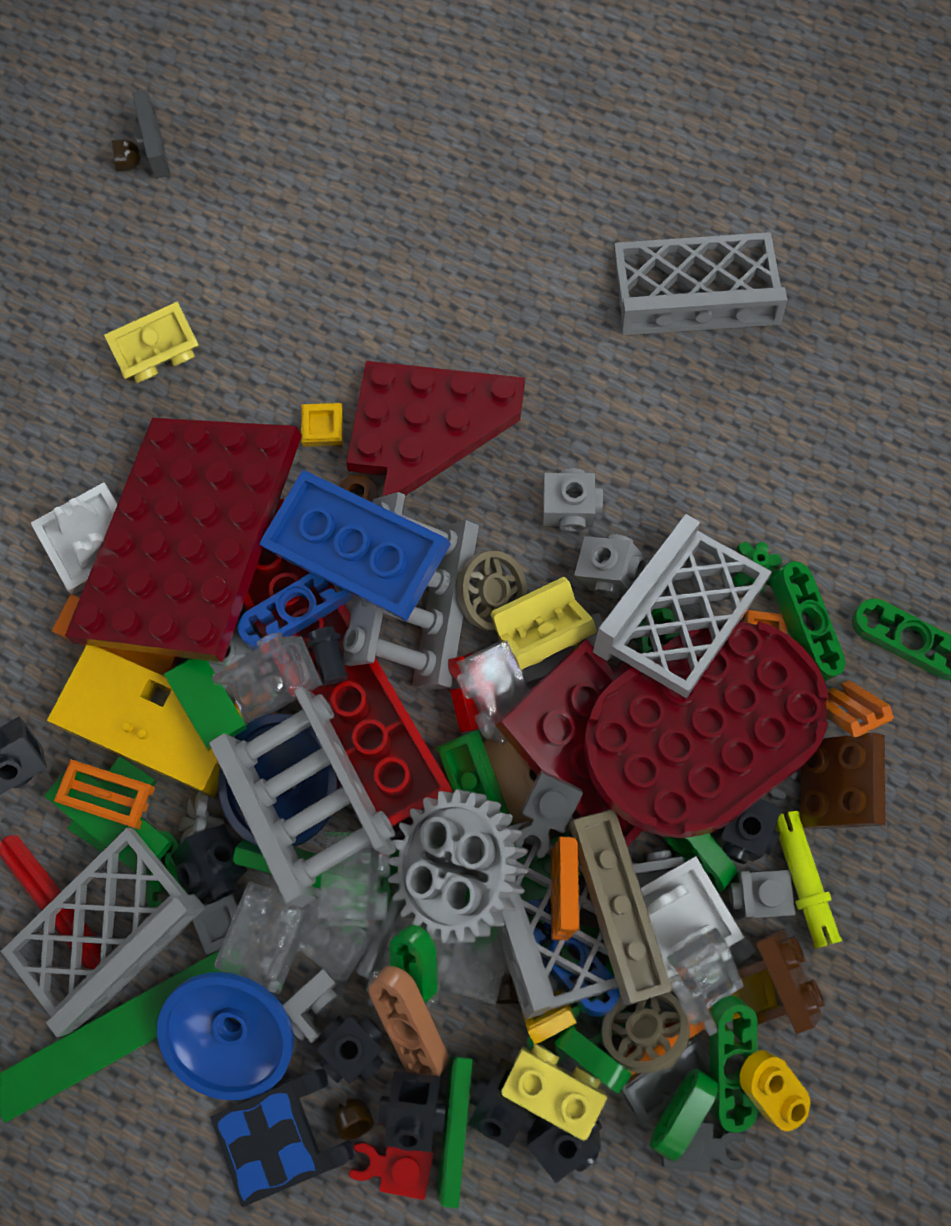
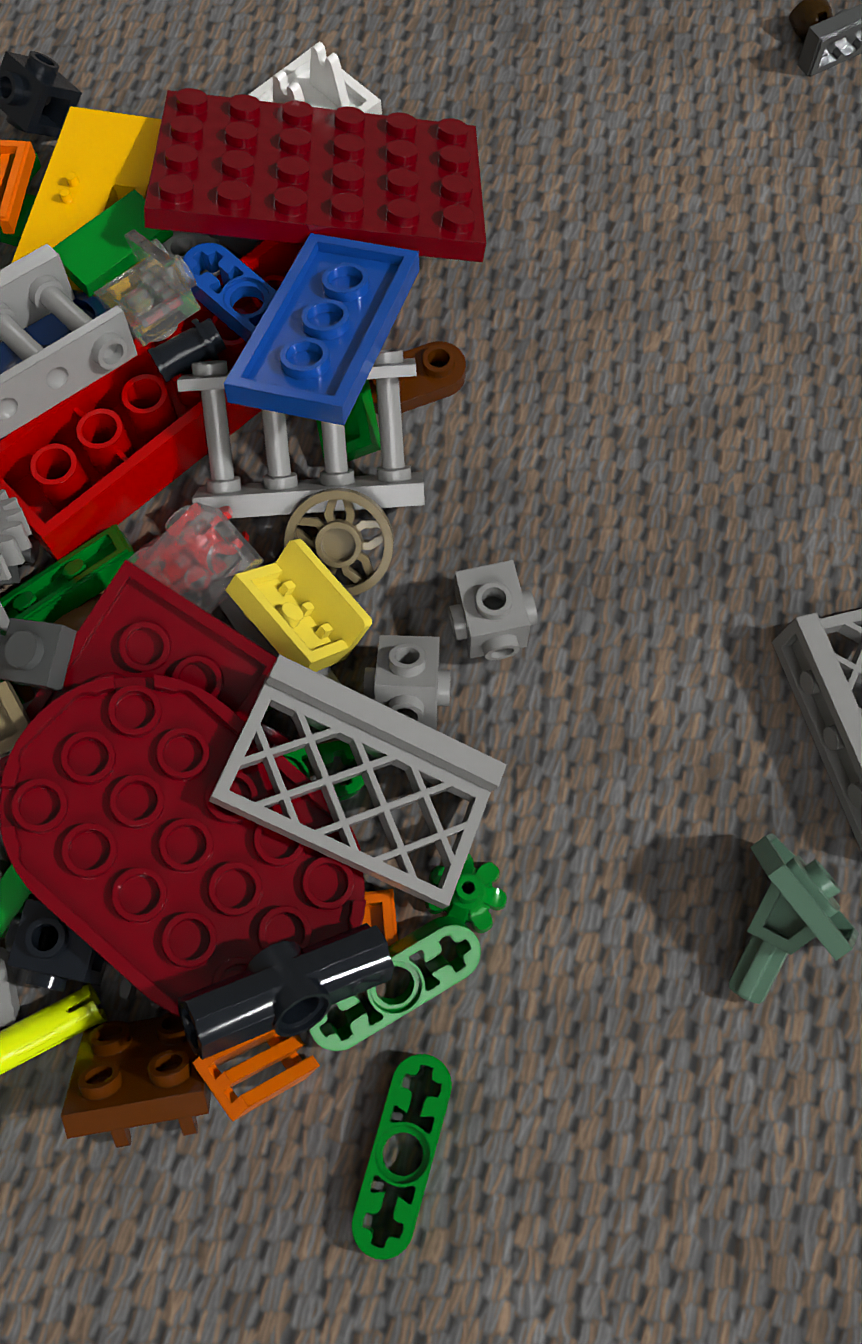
camera: 75 degrees right, 5 degrees down
light yellow bracket [104,301,199,383] -> none
yellow tile [301,403,343,447] -> none
dark red wing [346,361,526,497] -> none
none -> black piece [178,923,394,1060]
none -> sand green piece [729,833,859,1004]

